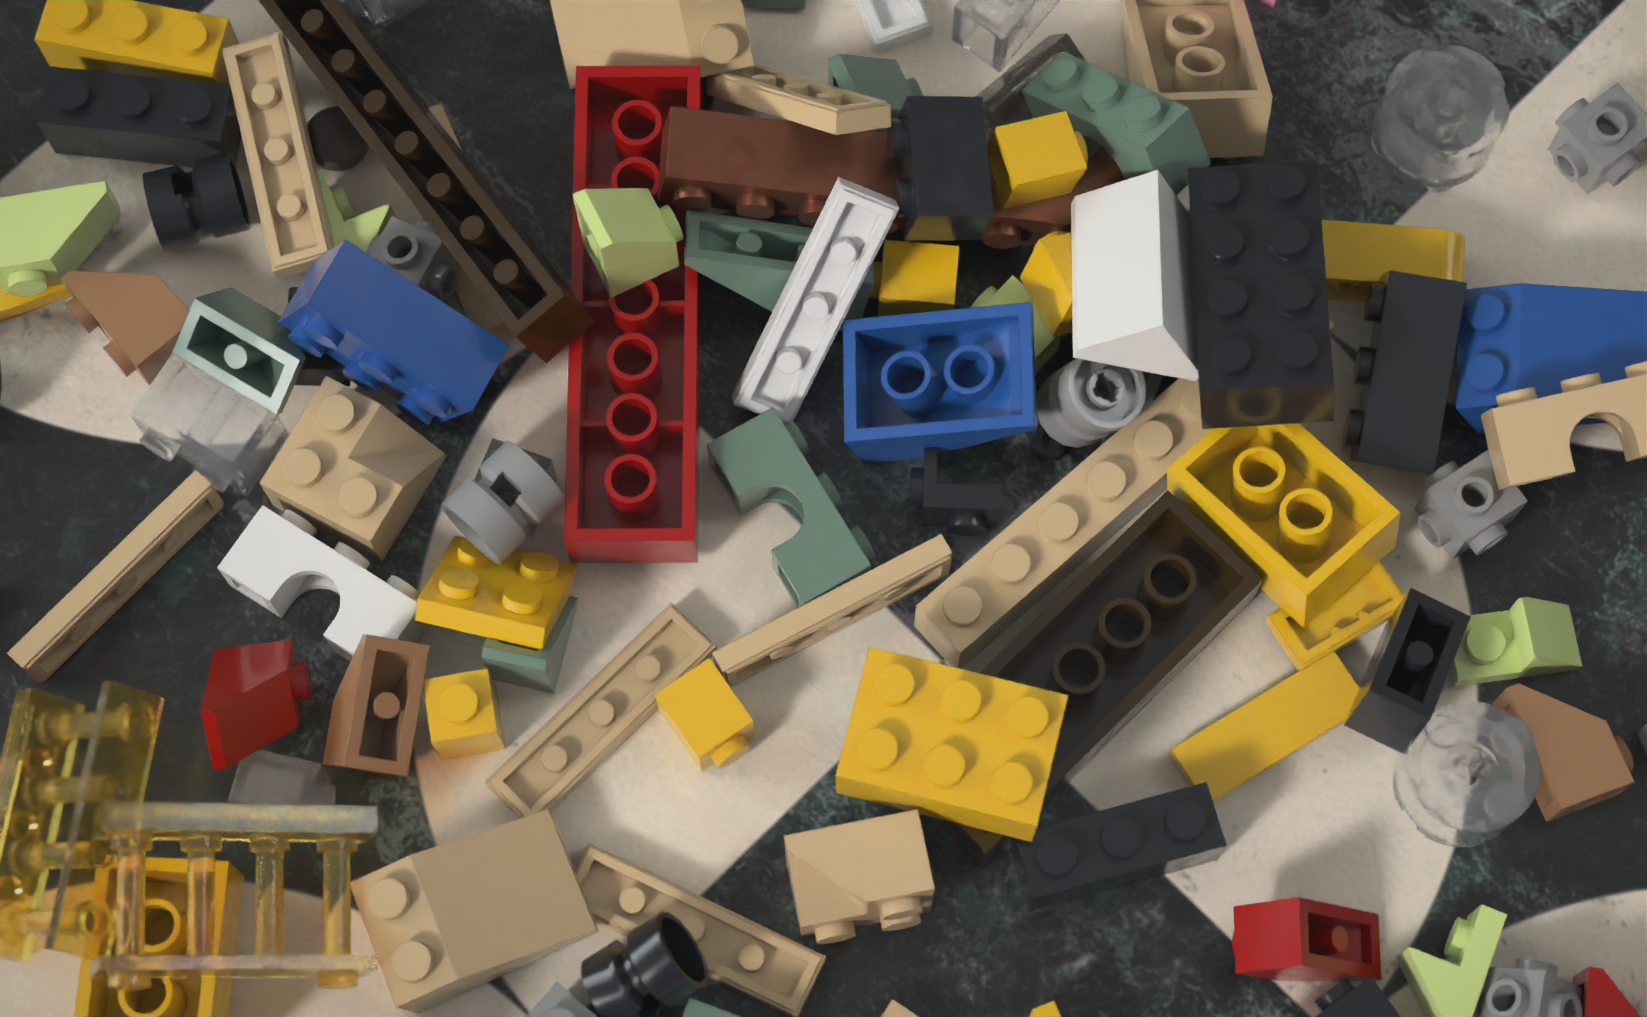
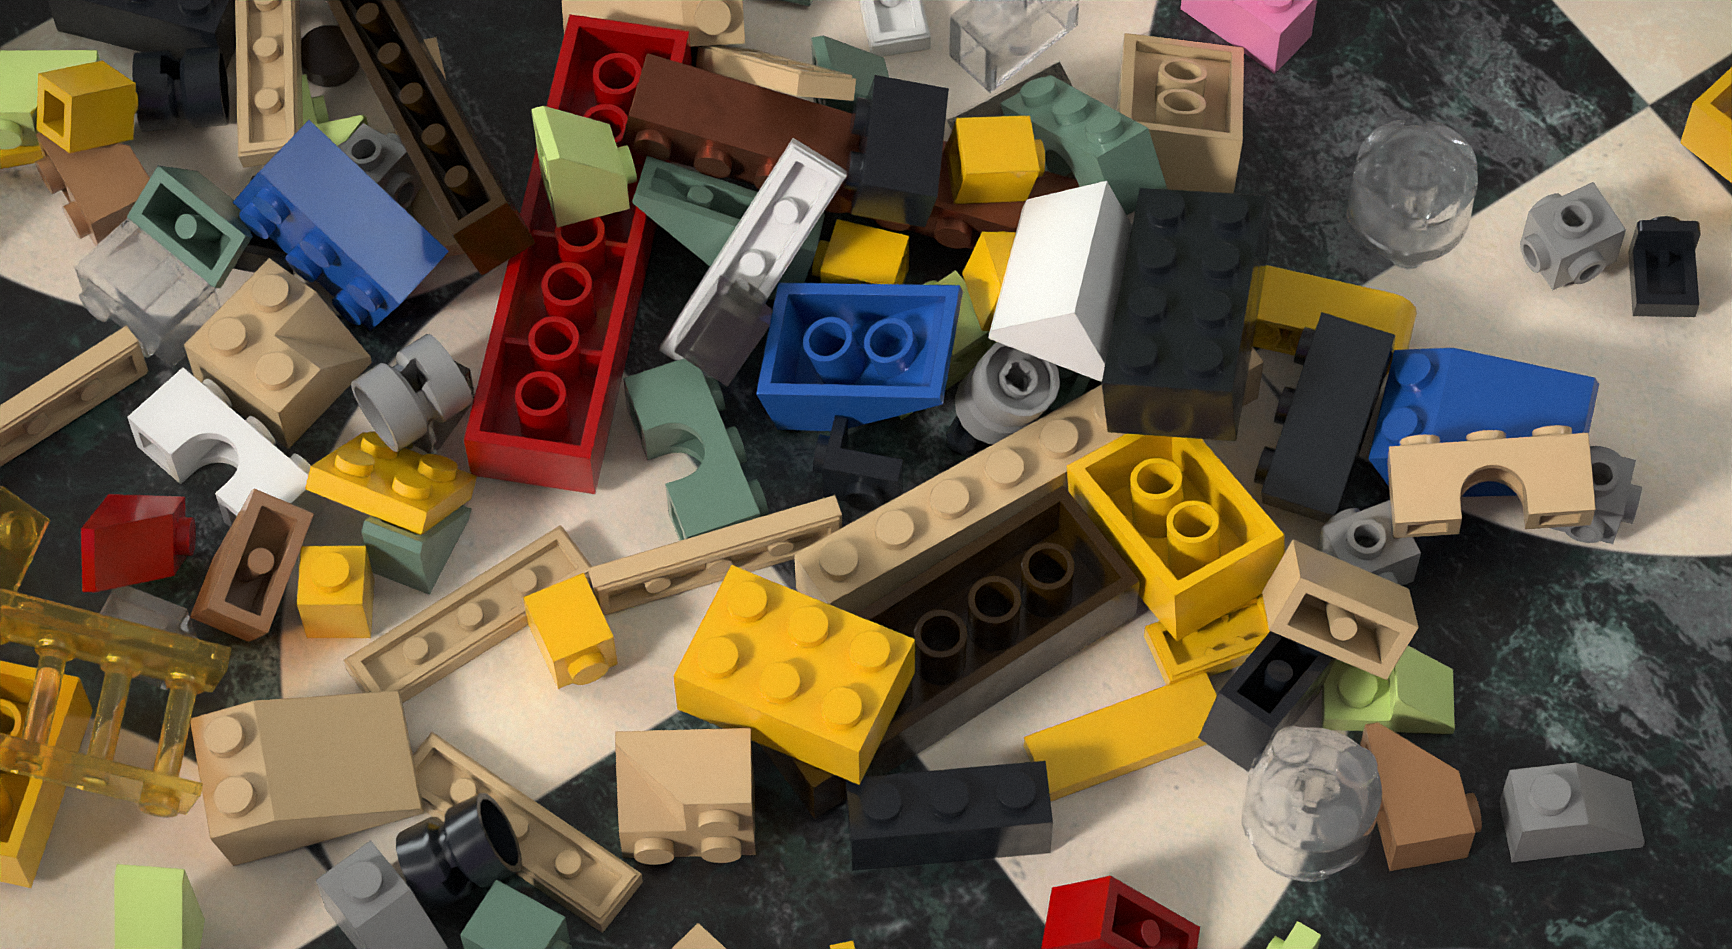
camera: 10 degrees right, 10 degrees down
none -> yellow brick [36,60,138,153]
none -> clear smoke brick [674,274,772,387]
none -> tan brick [1262,540,1419,680]

